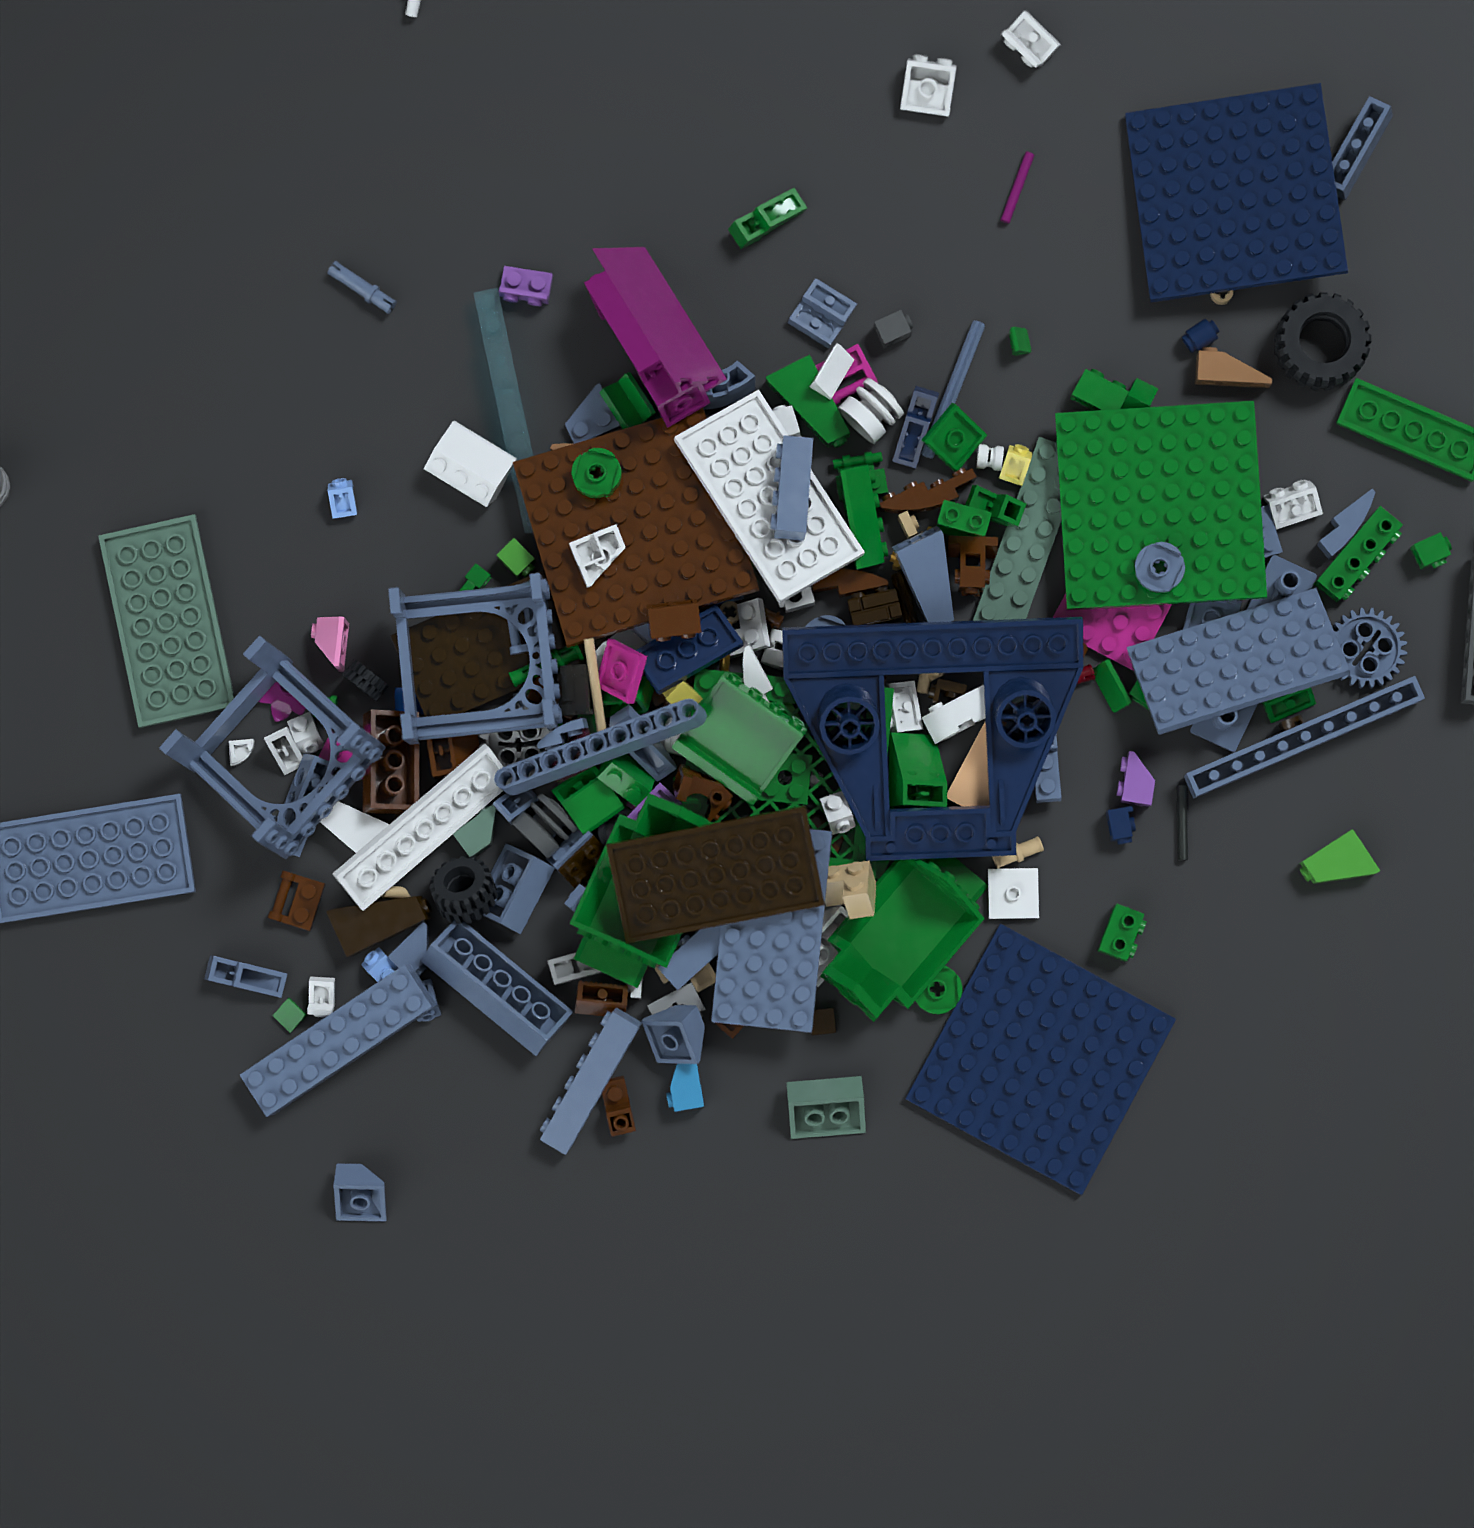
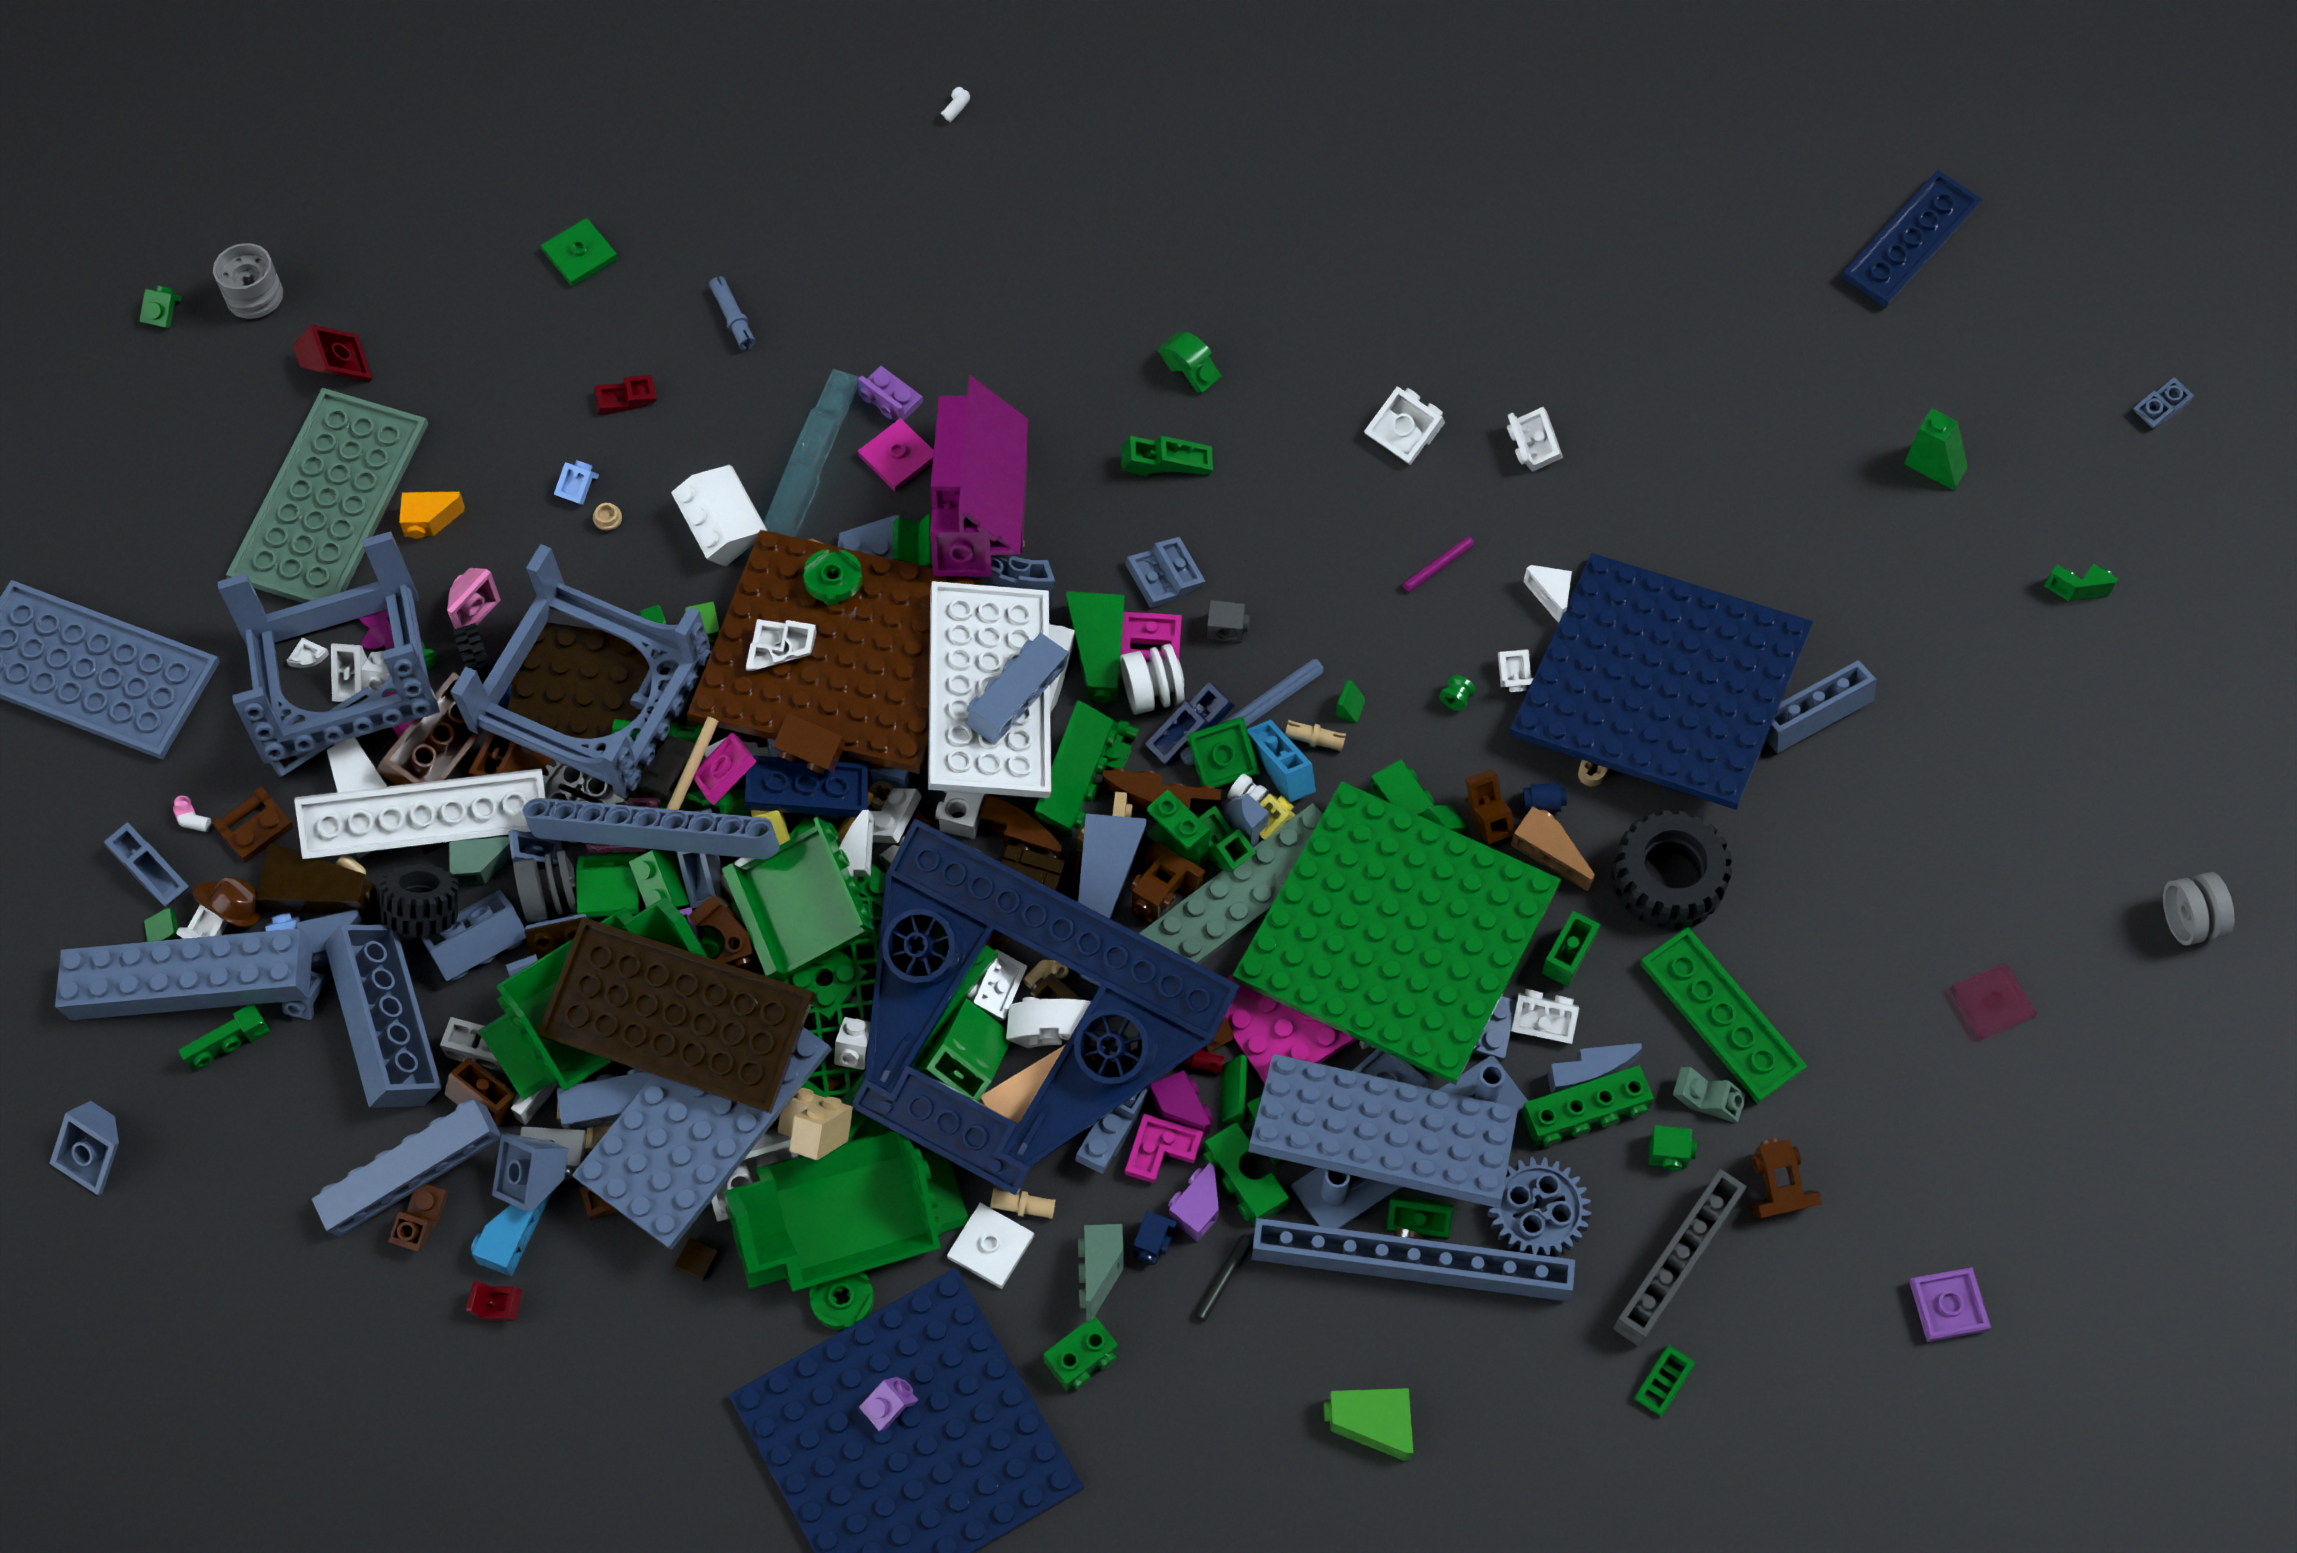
camera: 25 degrees right, 20 degrees down
sand blue slope [537,718,588,751] -> none
sand green slope [787,1076,866,1139] -> none
white slope [810,343,854,400] -> none
sand blue plate [1135,542,1185,593] -> none
none -> arm [173,796,211,832]
none -> green plate [178,1004,270,1071]
none -> reddish brown piece [192,877,261,927]
none -> dark red slope [293,325,373,382]
none -> light orange slope [399,492,465,539]
none -> dark red bracket [466,1281,523,1322]
none -> green plate [541,218,618,287]
none -> tan plate [593,503,622,531]
none -> dark red slope [594,375,657,415]
none -> dark pink plate [858,418,934,492]
none -> medium lavender bracket [859,1377,918,1432]
none -> sand green slope [1078,1224,1123,1322]
none -> dark pink plate [1125,1114,1204,1184]
none -> magenta slope [1150,1070,1213,1136]
none -> green brick [1157,332,1222,393]
none -> green arch [1203,1122,1289,1226]
none -> sand blue slope [1220,793,1269,847]
none -> dark azure slope [1247,720,1316,802]
none -> tan pin [1285,720,1346,752]
none -> green wheel [1439,674,1476,711]
none -> reddish brown brick [1465,769,1515,845]
none -> white bracket [1498,649,1534,692]
none -> white slope [1523,565,1572,623]
none -> green brick [1542,911,1601,987]
none -> sand green slope [1673,1067,1746,1122]

